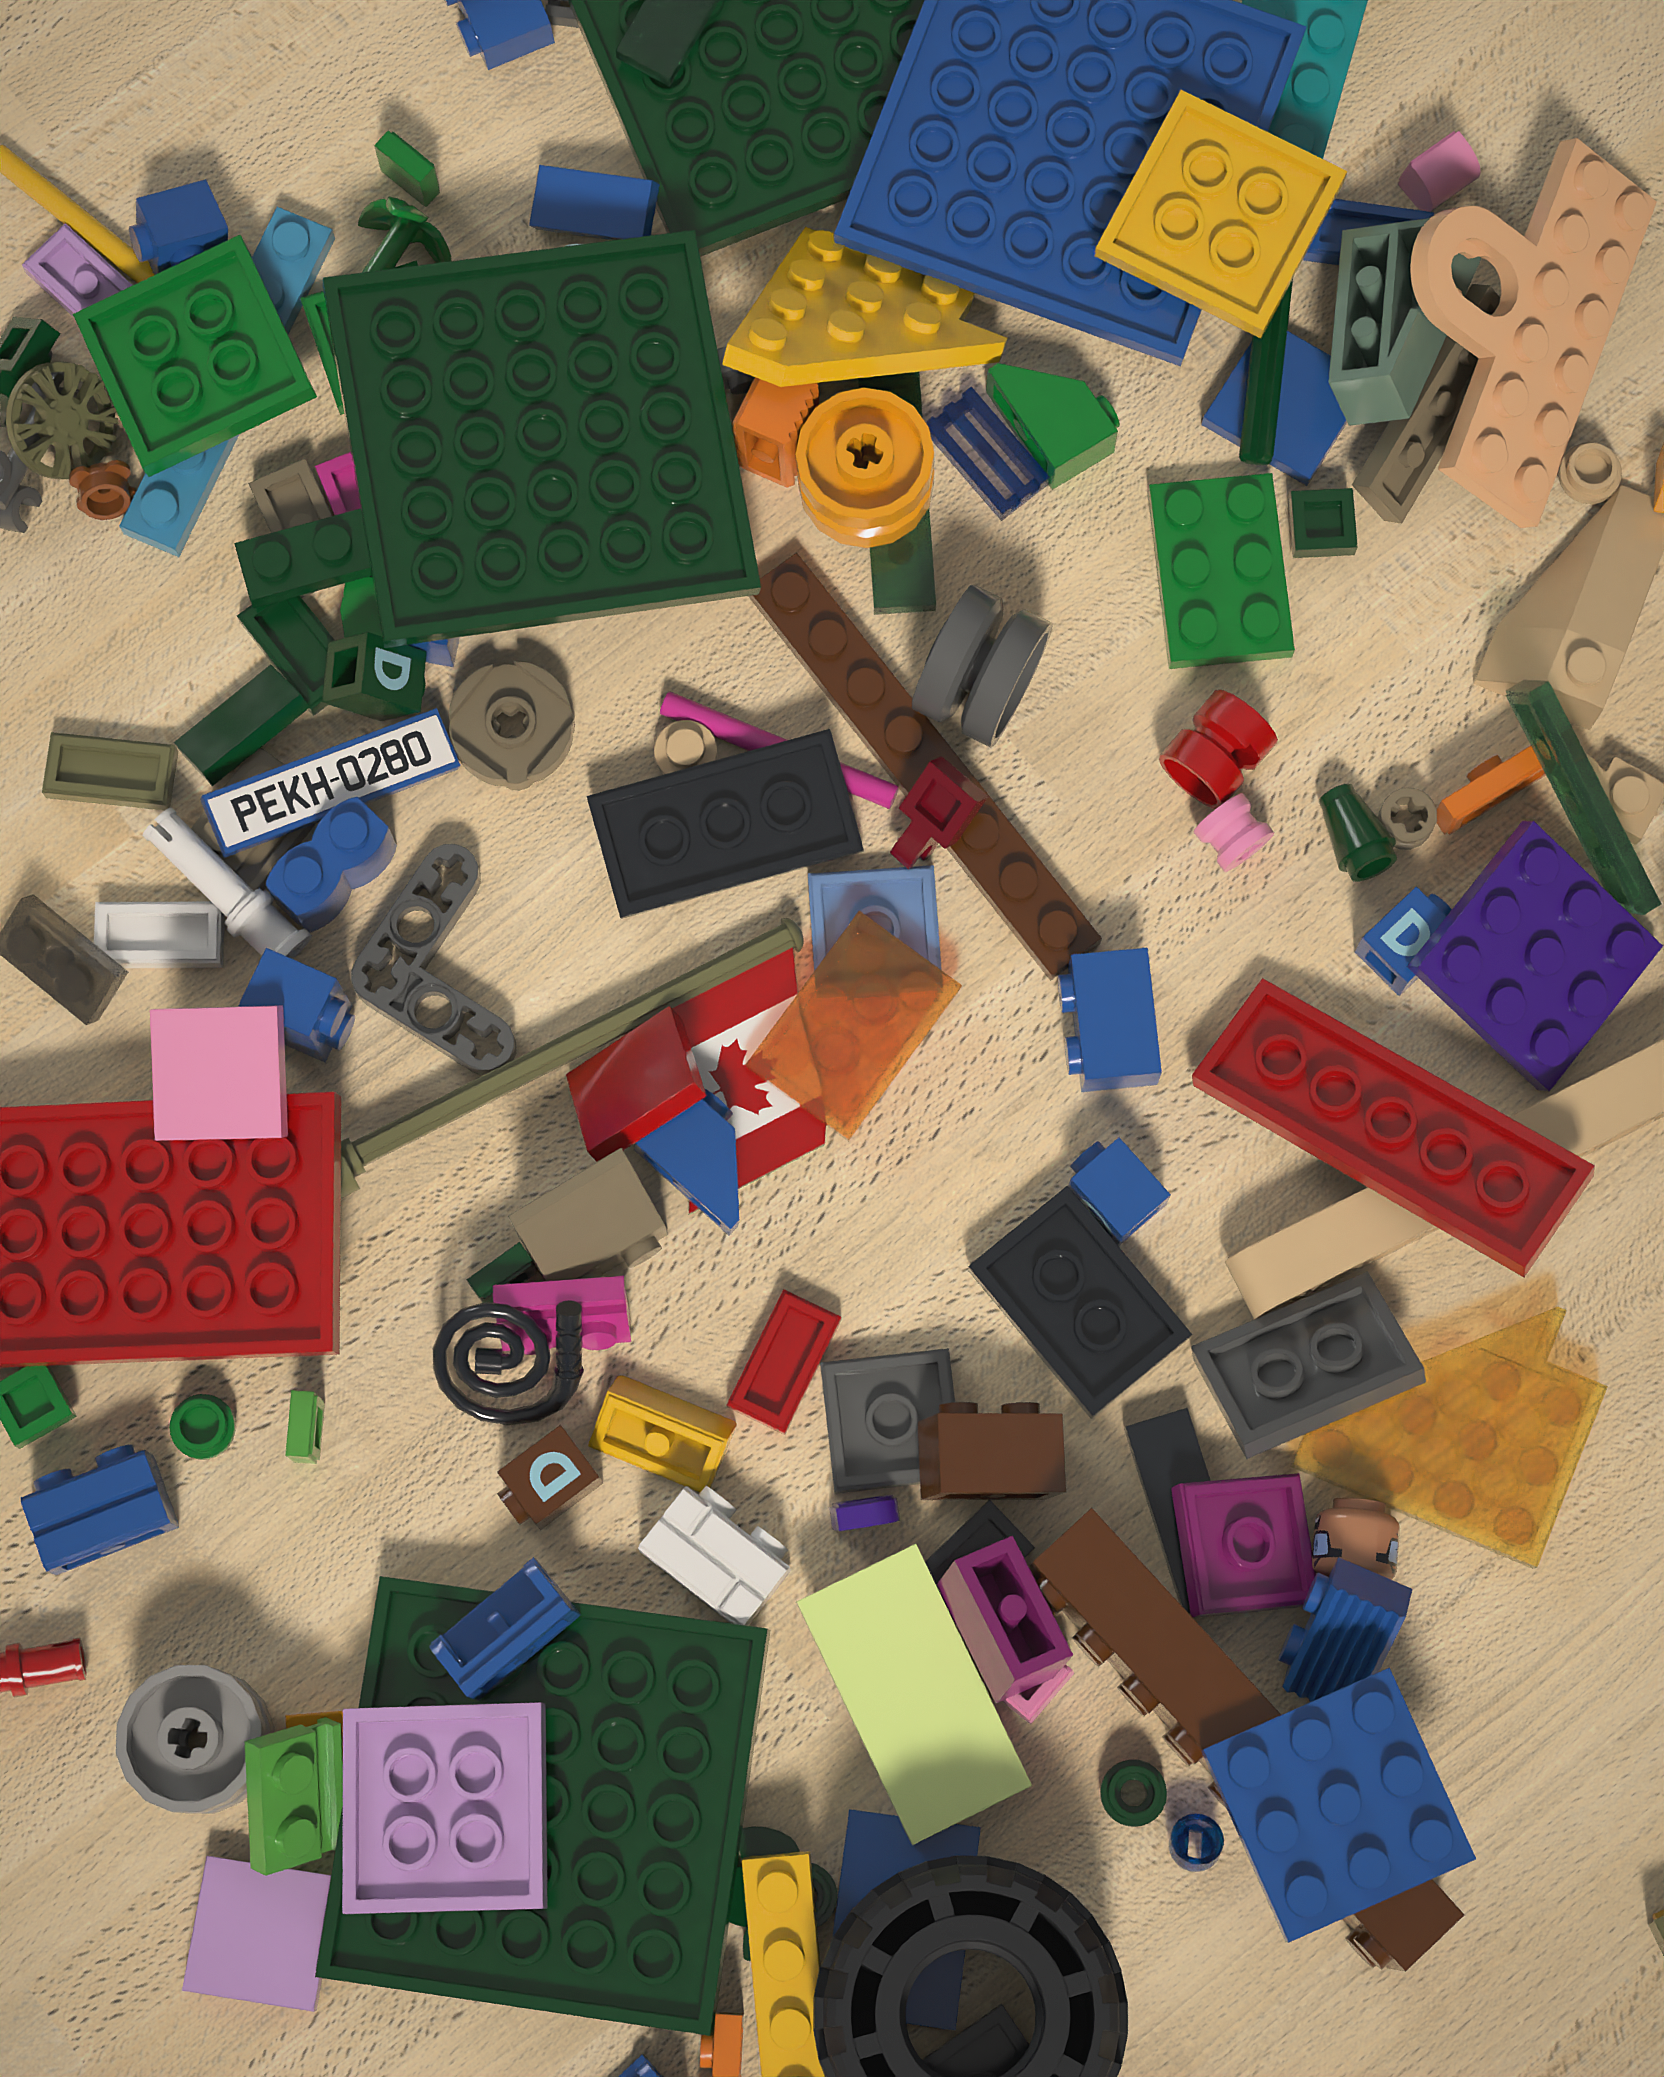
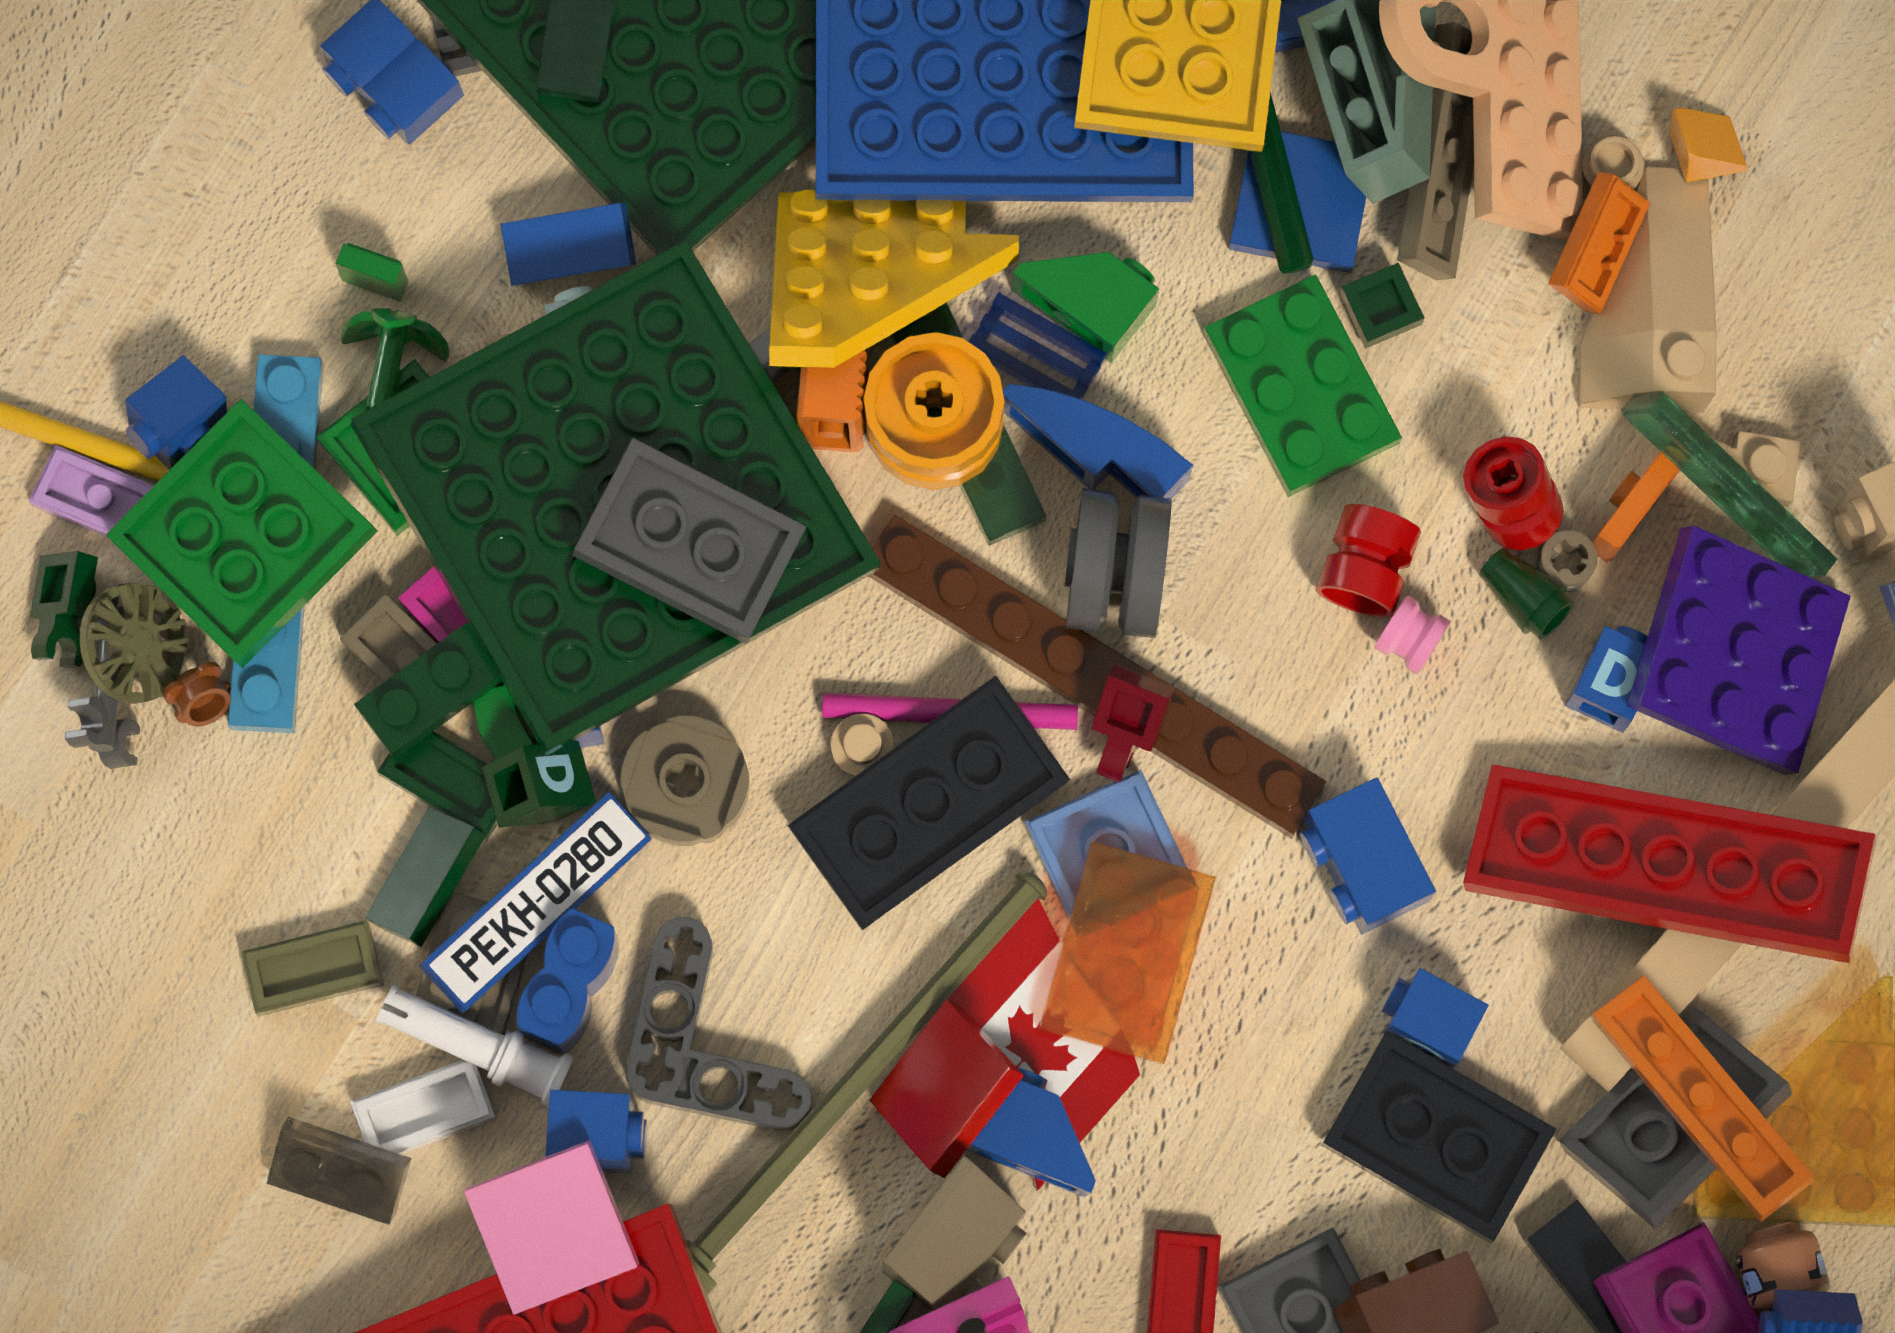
camera: 25 degrees left, 0 degrees up
none -> dark grey plate [572,438,807,644]
none -> blue slope [1003,384,1193,499]
none -> red wheel [1463,436,1564,551]
none -> orange plate [1548,172,1650,314]
none -> orange plate [1593,975,1814,1222]

